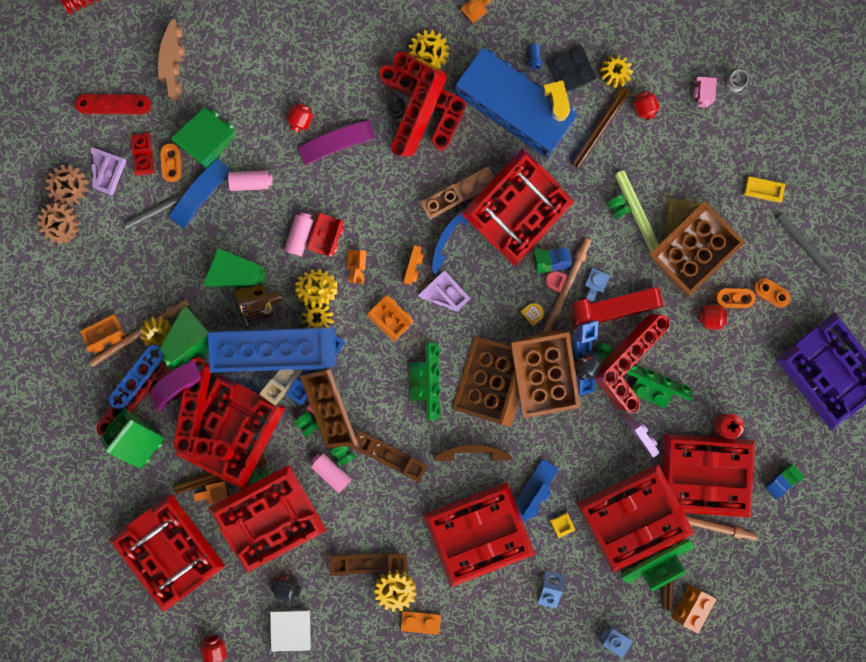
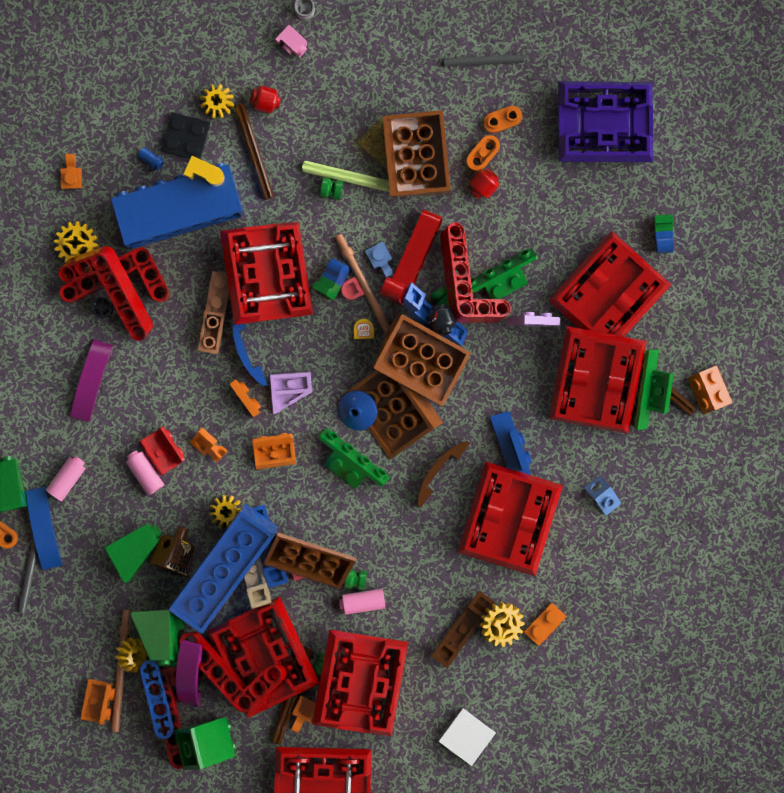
camera: 50 degrees left, 0 degrees up
black head [271,574,301,602] -> none
red head [286,102,313,132] -> none
green wheel [294,411,319,438] -> none
yellow gear [295,269,337,308] -> none
reddish brown slope [351,430,428,483] -> none
yellow tile [550,512,575,538] -> none
medium blue brick [600,626,633,658] -> none
nougat bar [686,516,757,541] -> none
red piece [713,414,744,439] -> none
yellow tile [743,176,785,203] -> none
none -> blue dish [338,391,377,431]

